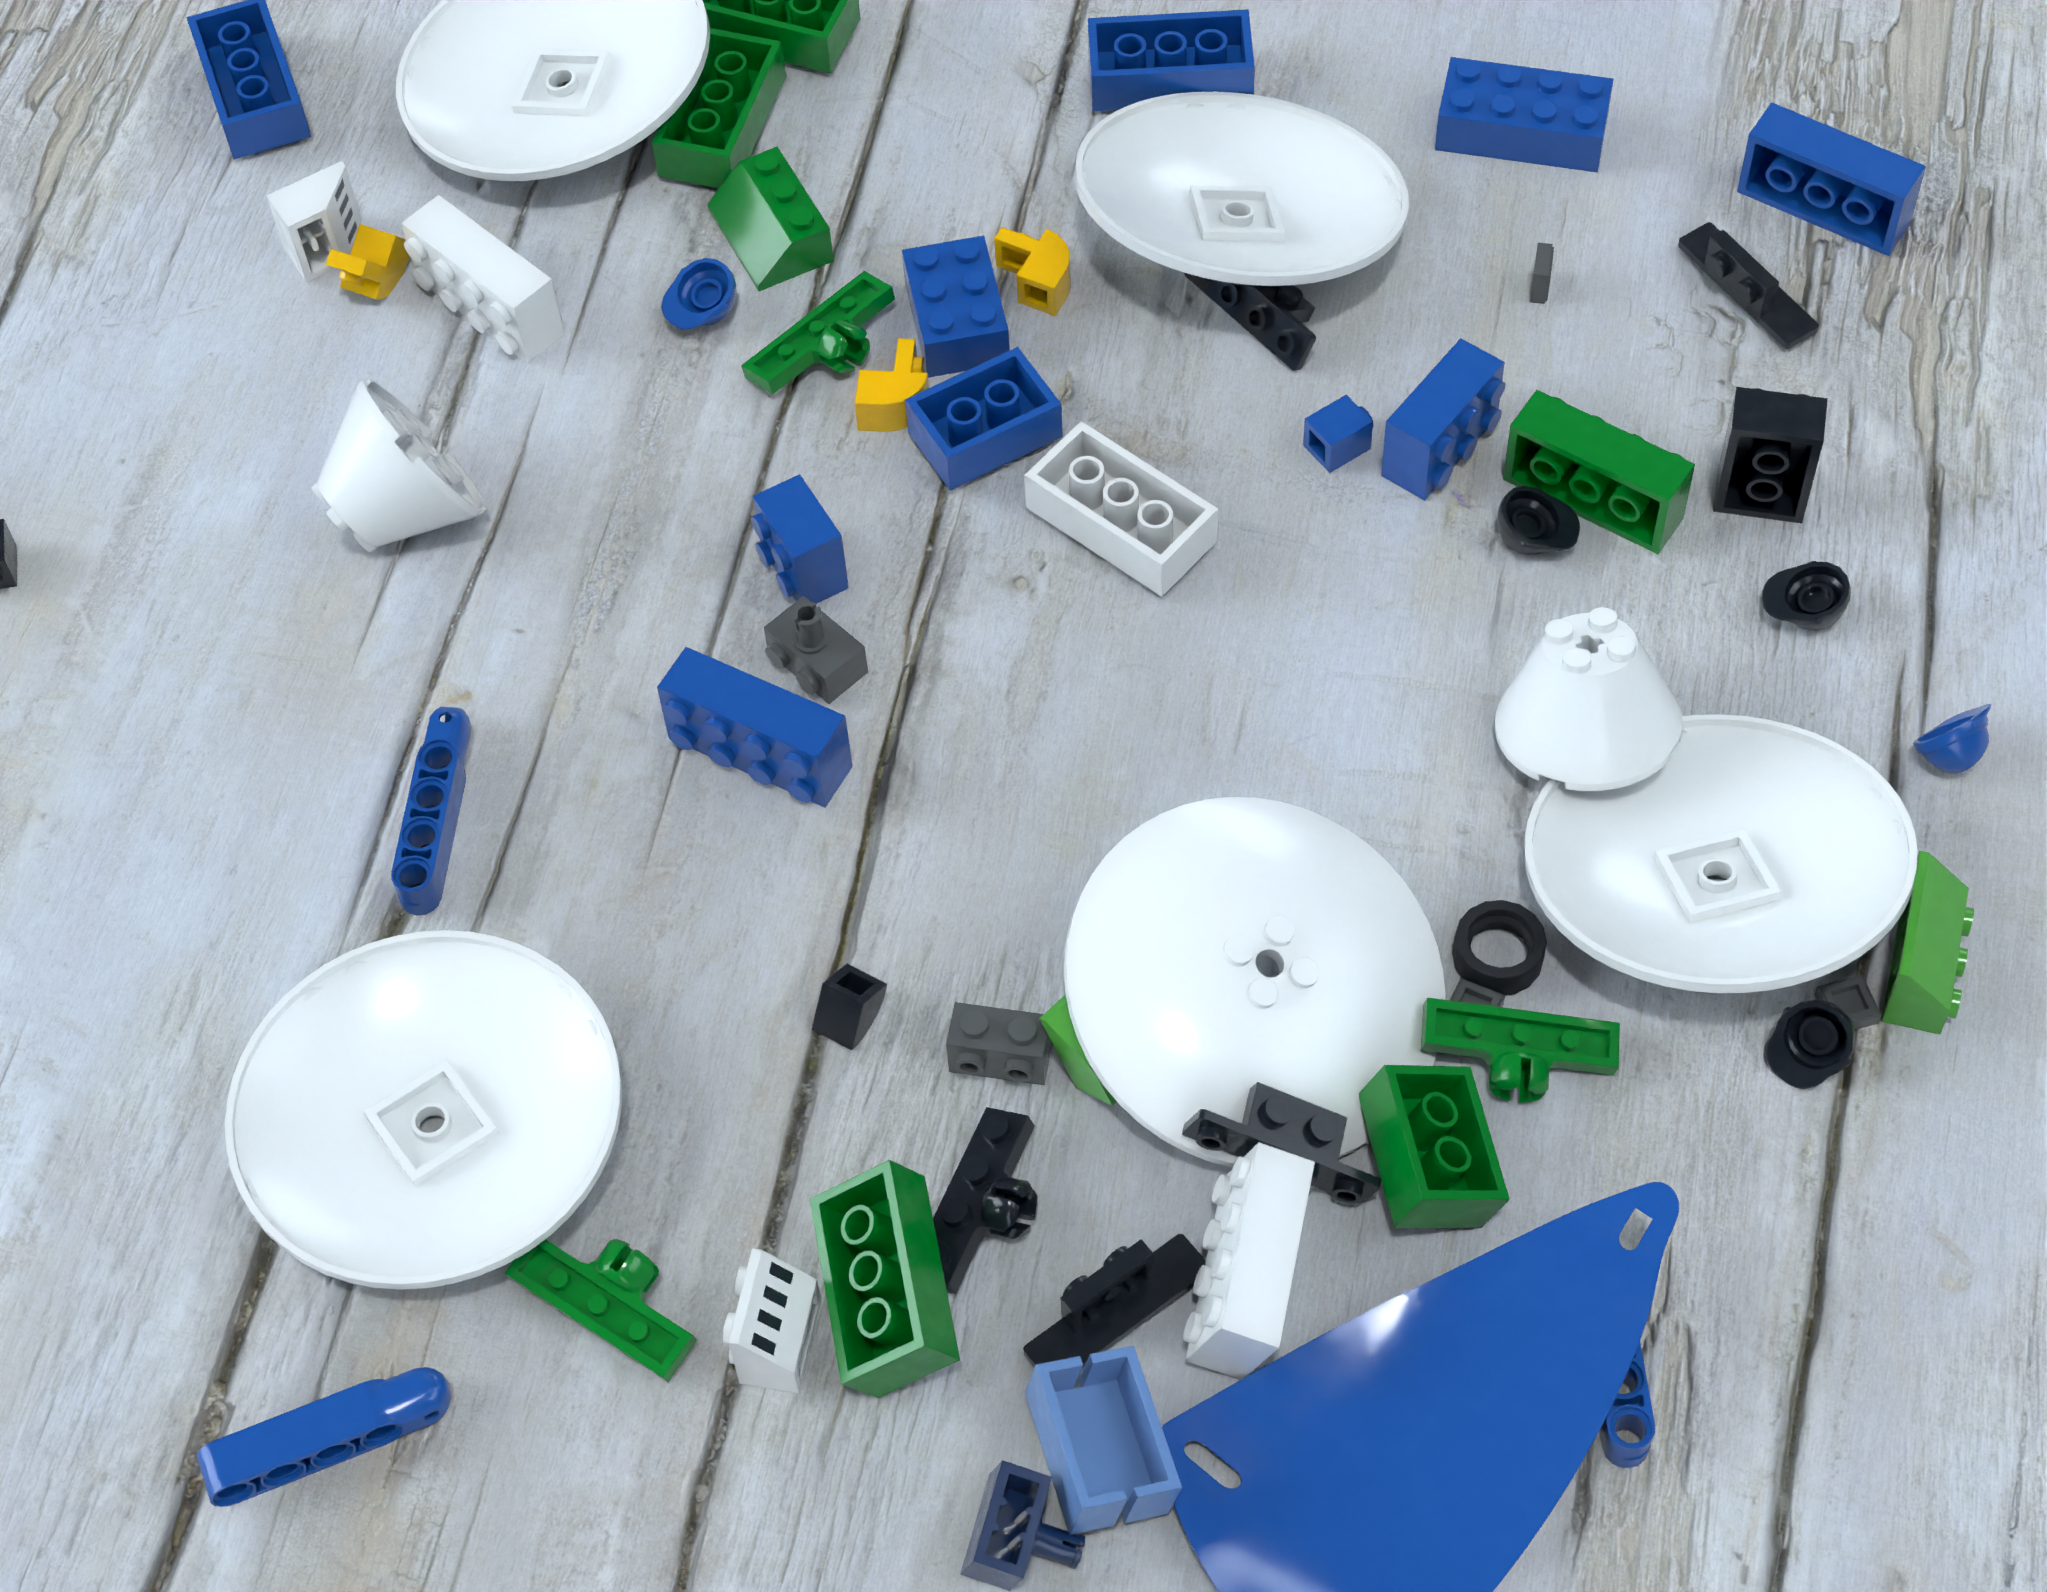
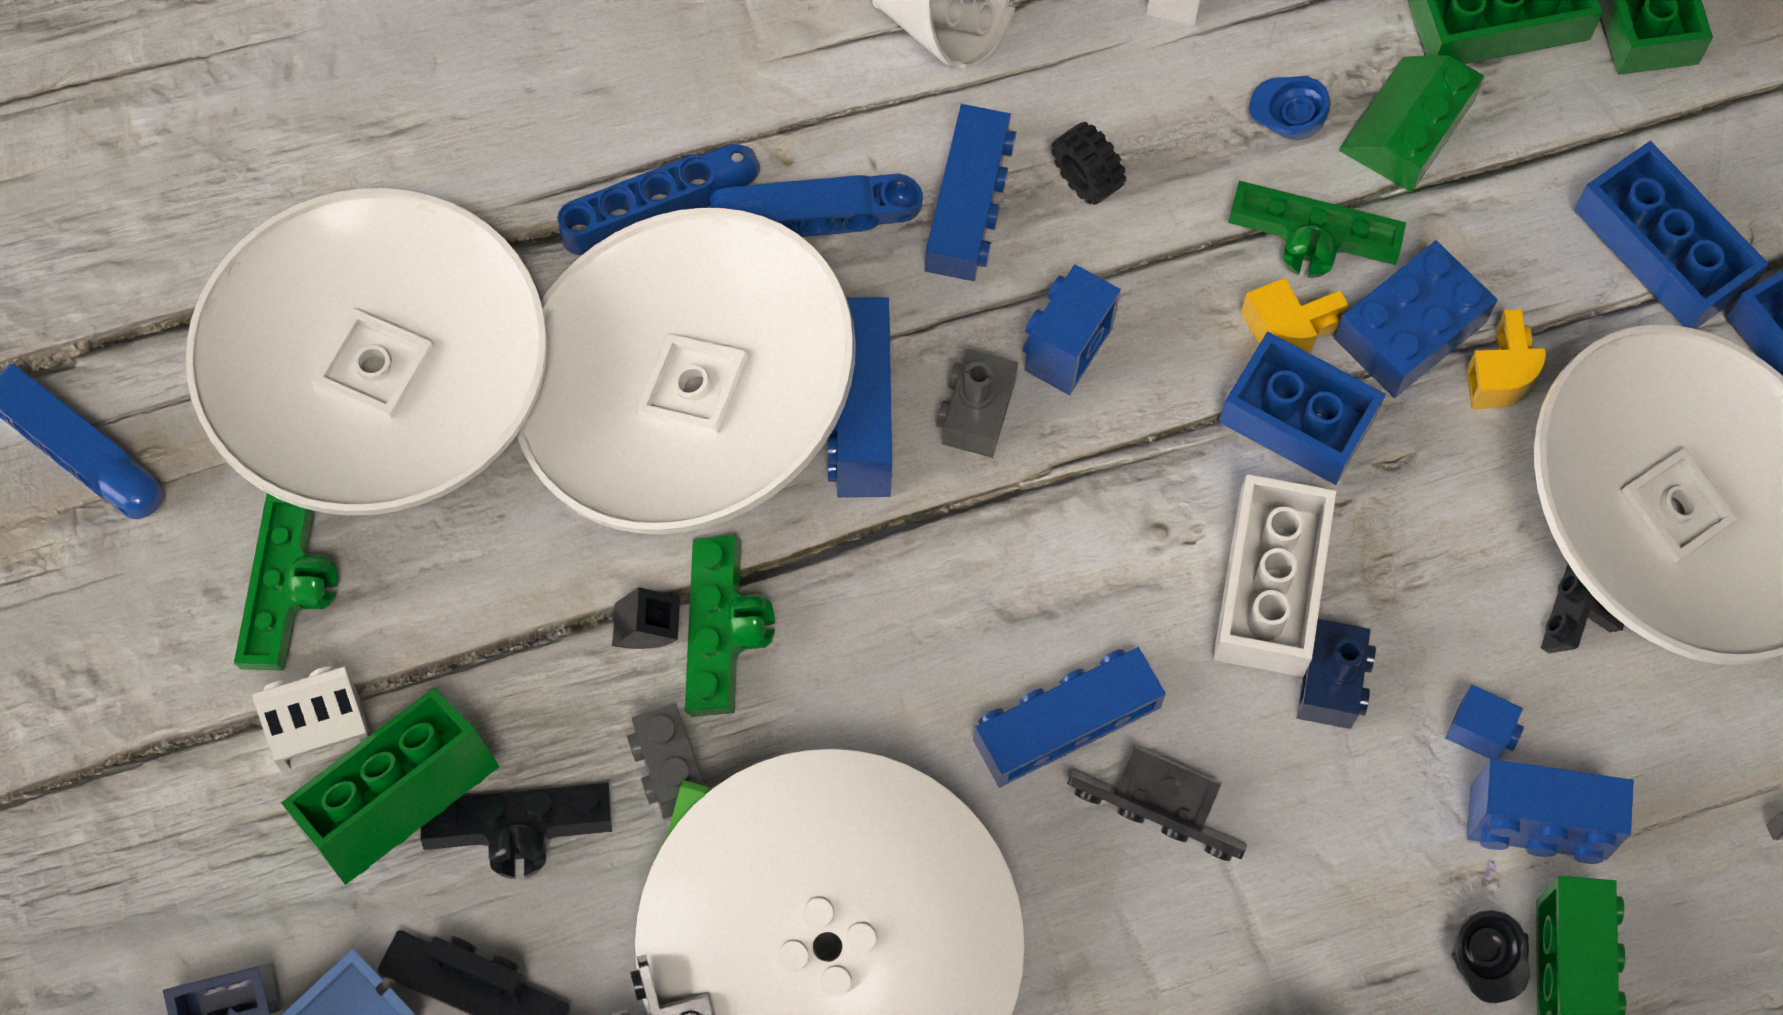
camera: 55 degrees right, 10 degrees up
none -> white dish [517,208,856,534]
none -> green plate [685,535,775,717]
none -> blue piece [709,174,923,237]
none -> blue brick [924,104,1017,282]
none -> blue brick [973,647,1166,788]
none -> black tyre [1051,122,1126,205]
none -> black bracket [1067,746,1247,861]
none -> dark blue brick [1296,619,1376,729]
none -> blue brick [1574,140,1769,329]

